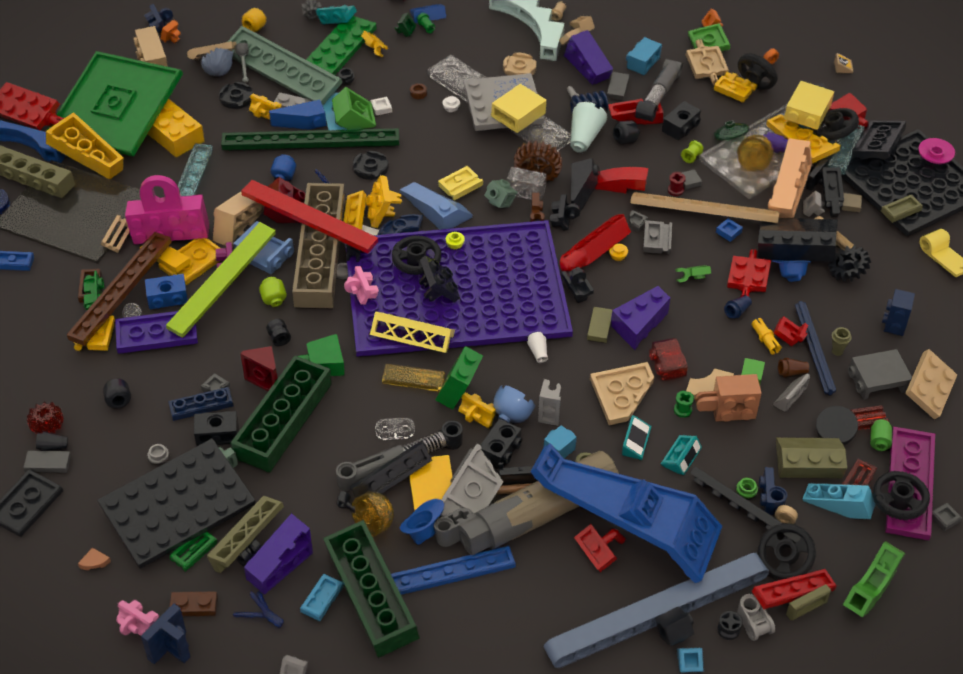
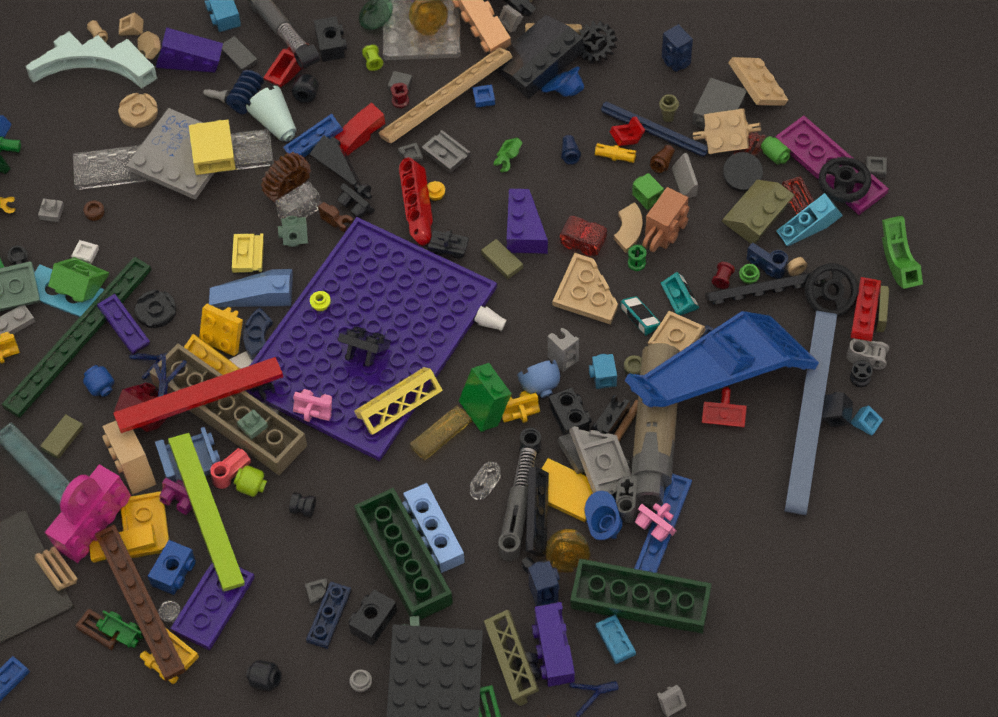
camera: 50 degrees left, 10 degrees up
dark red slope [240,346,277,391] -> none
blue slope [269,100,327,130] -> none
green torso [298,334,345,376] -> none
black wheel [392,235,441,275] -> none
white plate [443,96,460,112] -> none
red plate [727,249,771,297] -> none
none -> light grey tile [38,198,64,222]
none -> olive tile [40,414,84,459]
none -> dark purple tile [97,294,150,355]
none -> clear blue plant [154,355,187,397]
none -> coral piece [210,448,251,489]
none -> sand green tile [237,409,268,440]
none -> blue tile [283,114,343,157]
none -> light blue brick [402,483,465,573]
none -> dark blue brick [528,561,560,607]
none -> bright pink hips [635,503,676,542]
none -> tan plate [648,311,705,351]
none -> tan plate [693,109,761,154]
none -> dark red bush [711,262,735,289]

